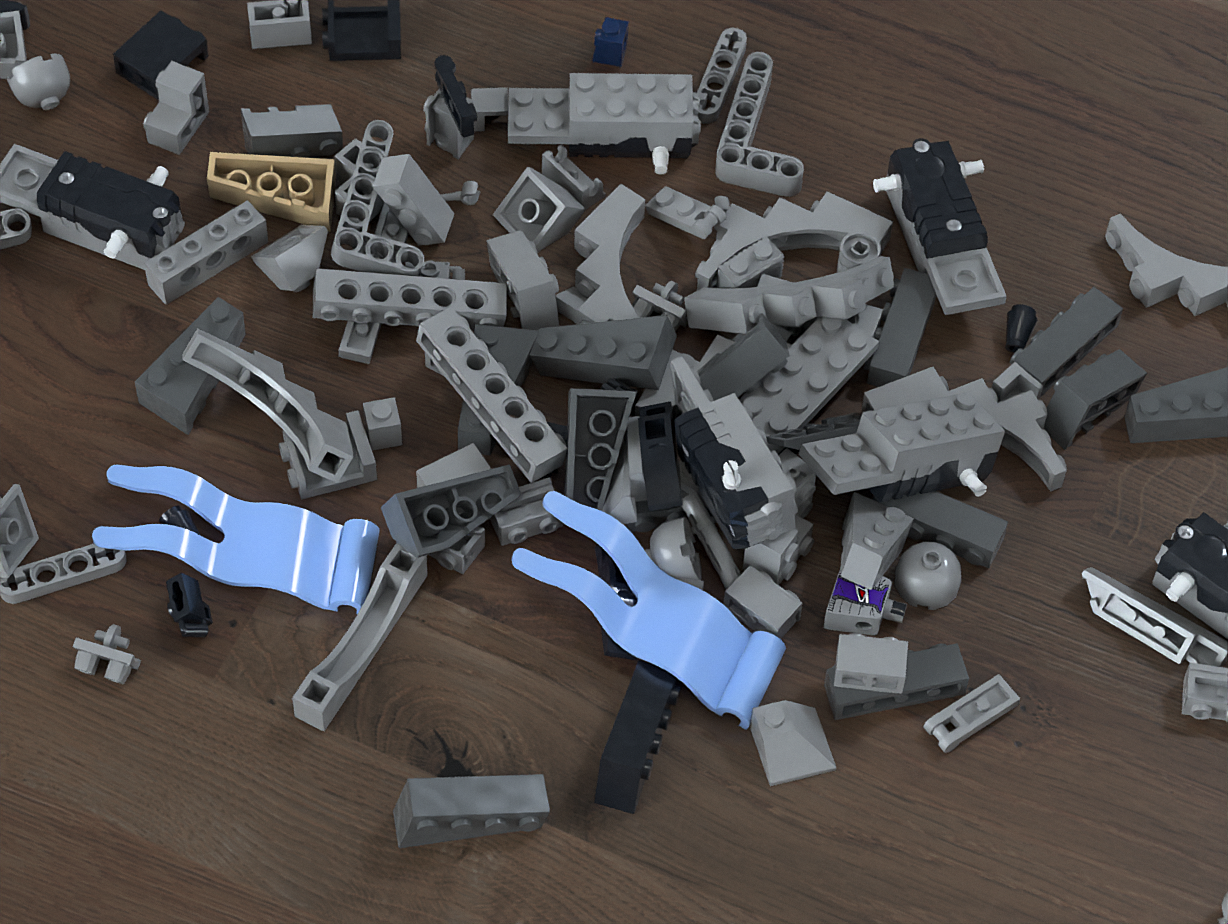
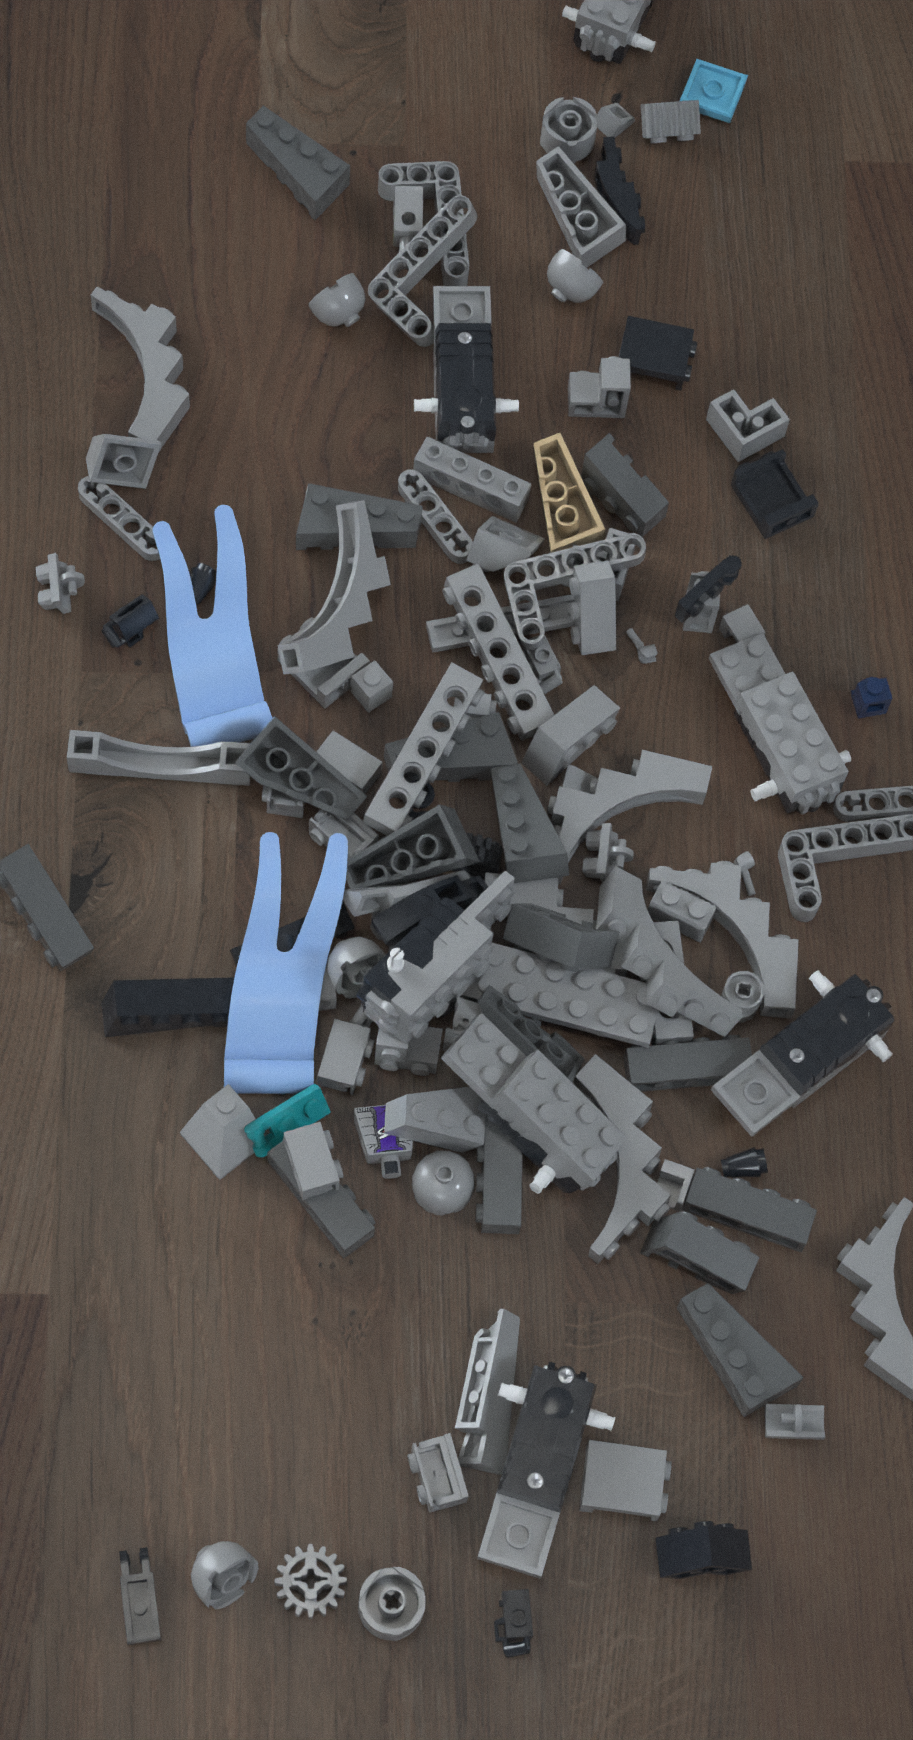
camera: 60 degrees right, 10 degrees up
light grey slope [493,167,586,253] -> none
light grey hinge [542,144,605,209] -> none
light grey plate [645,186,727,239] -> none
light grey plate [923,674,1020,753] -> none
none -> teal plate [244,1083,331,1157]
none -> light grey beam [398,470,473,564]

